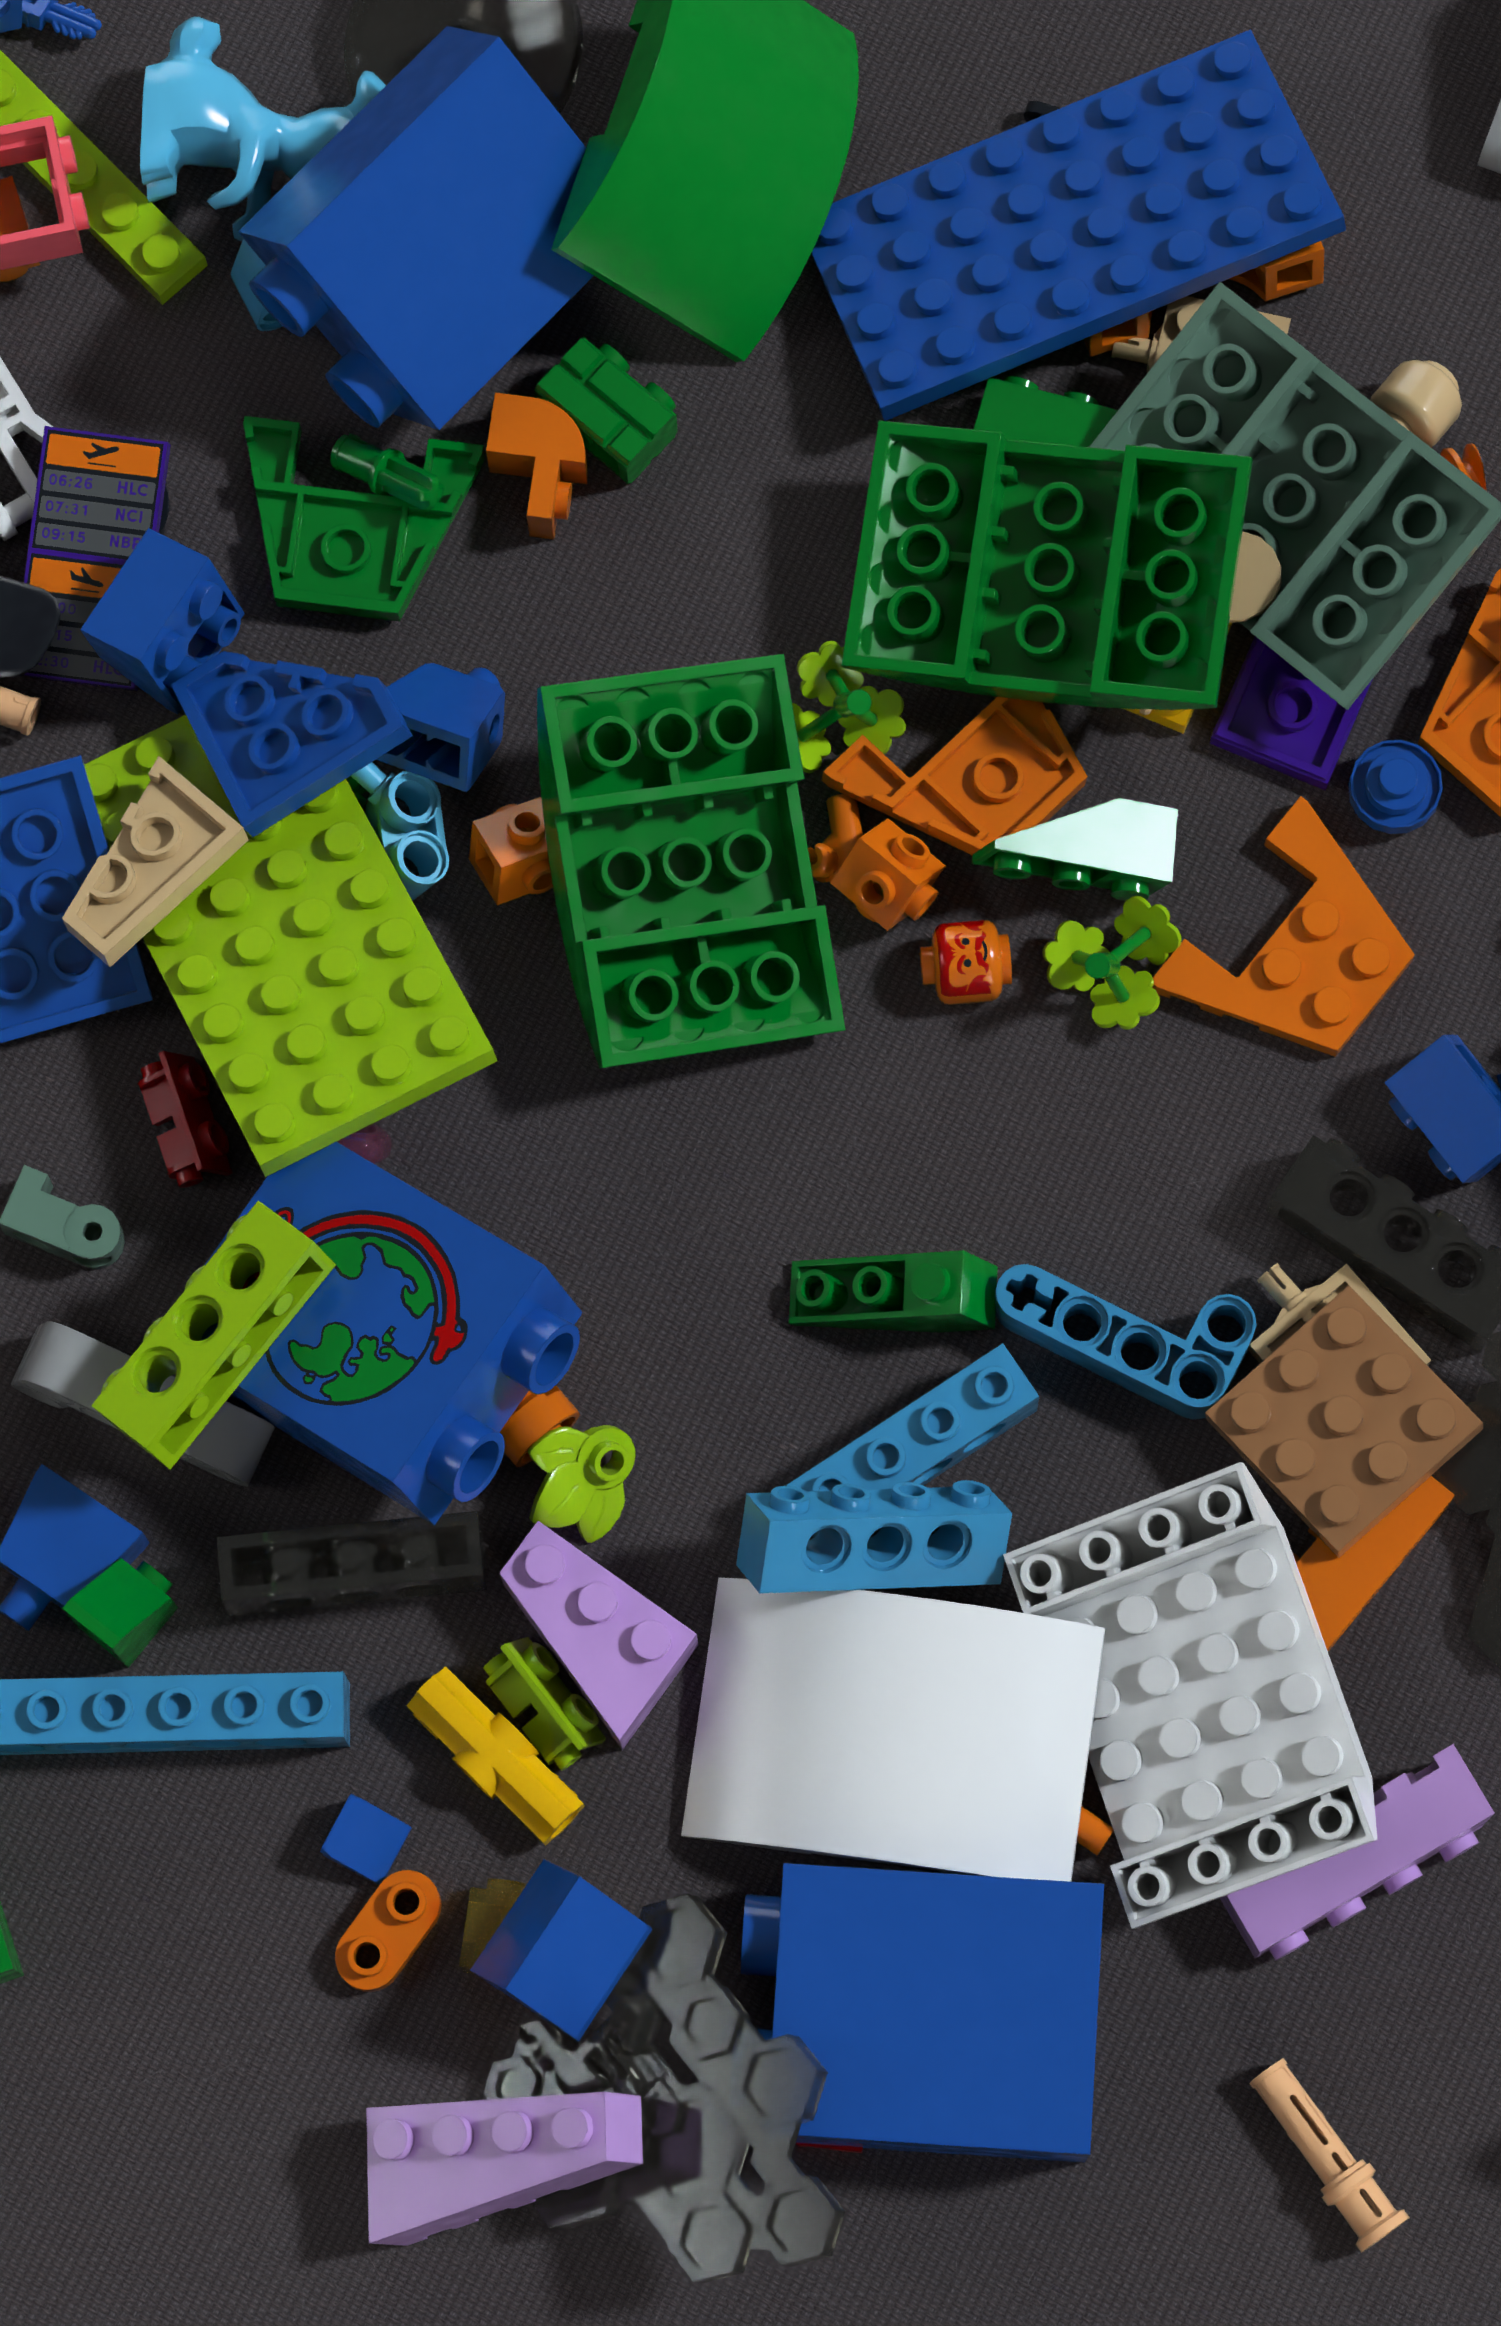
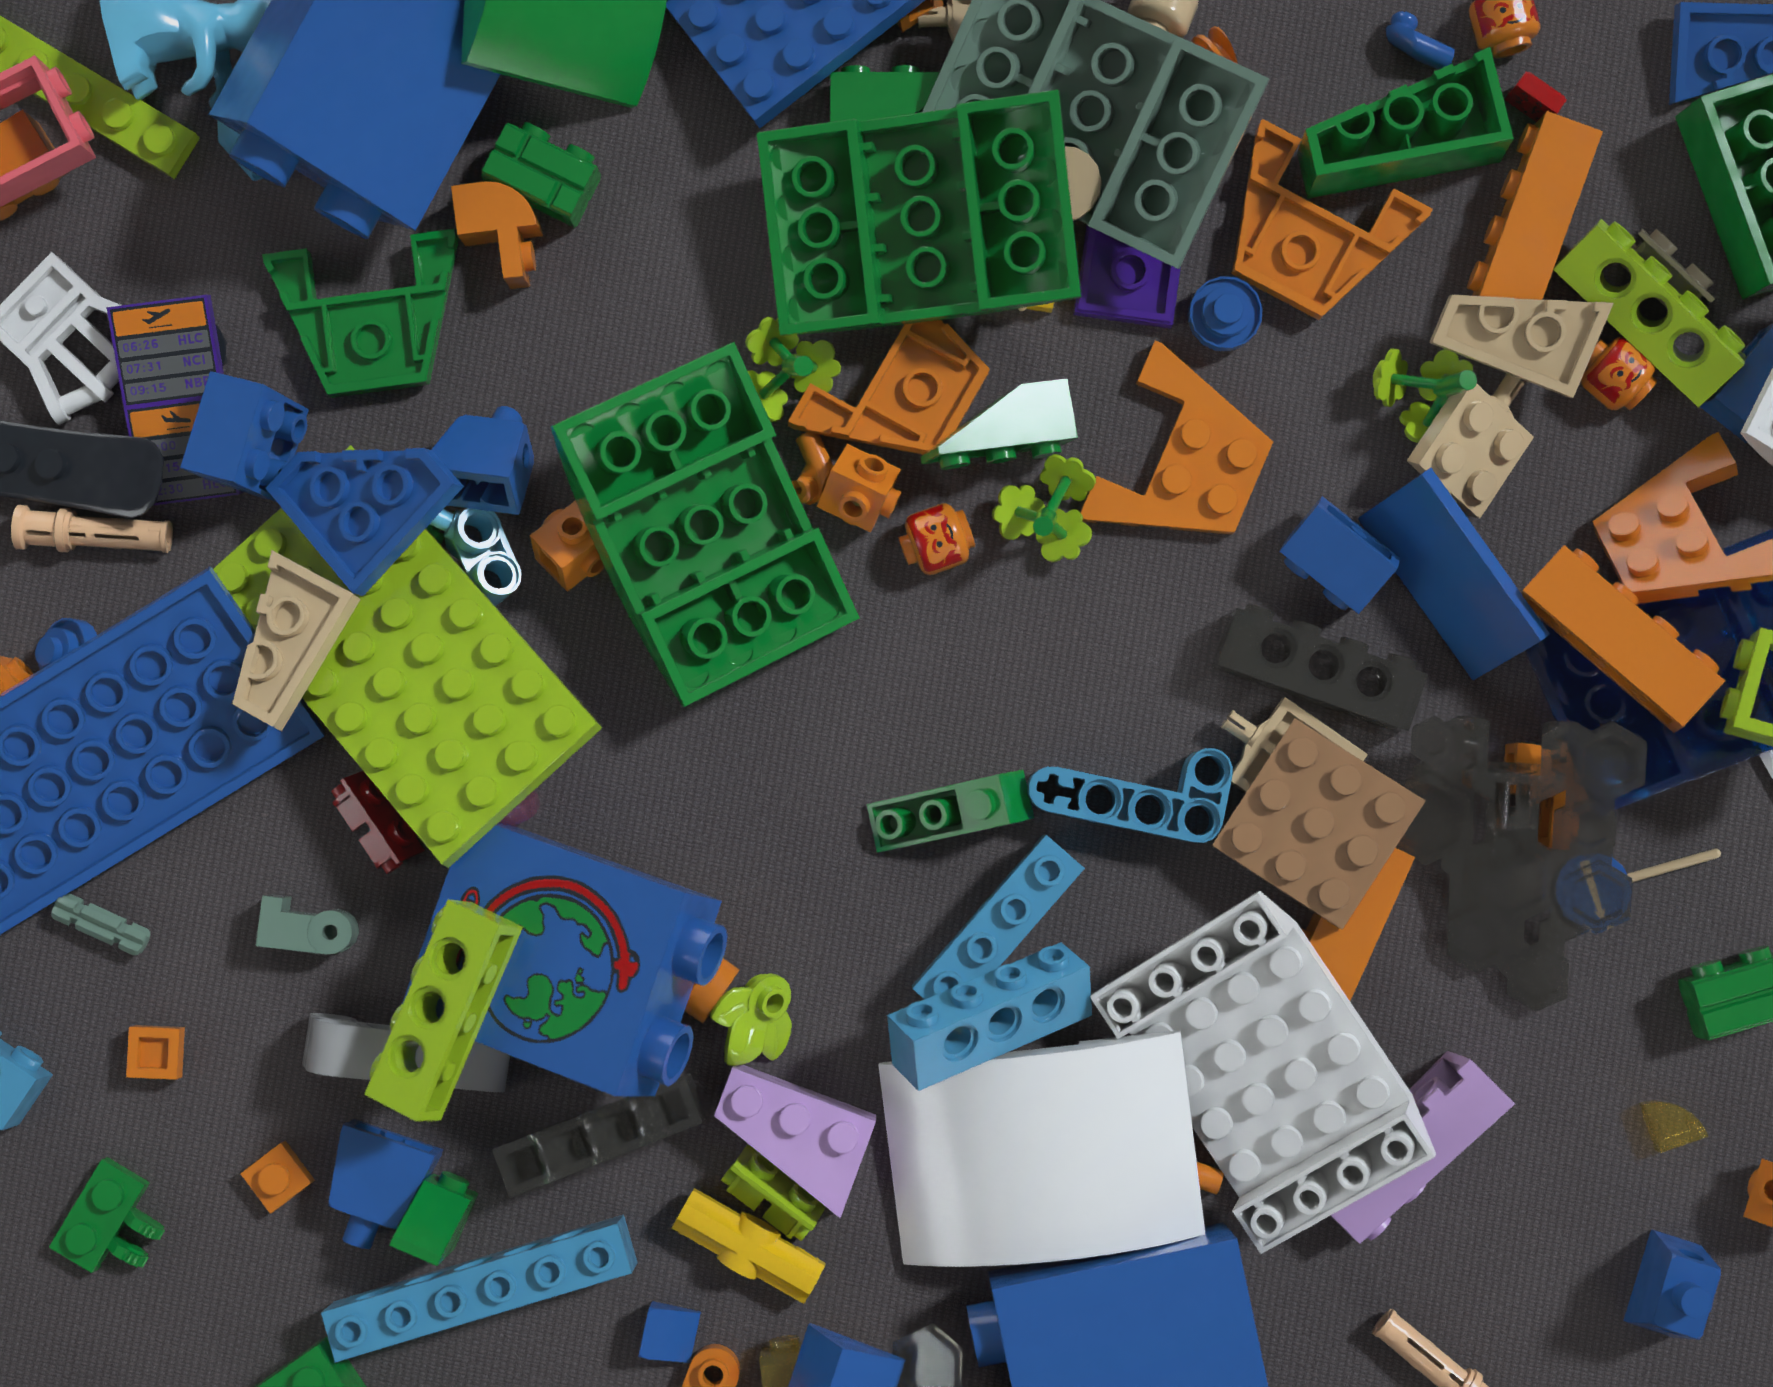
camera: 20 degrees left, 10 degrees up
green axle [331,433,444,510] -> none

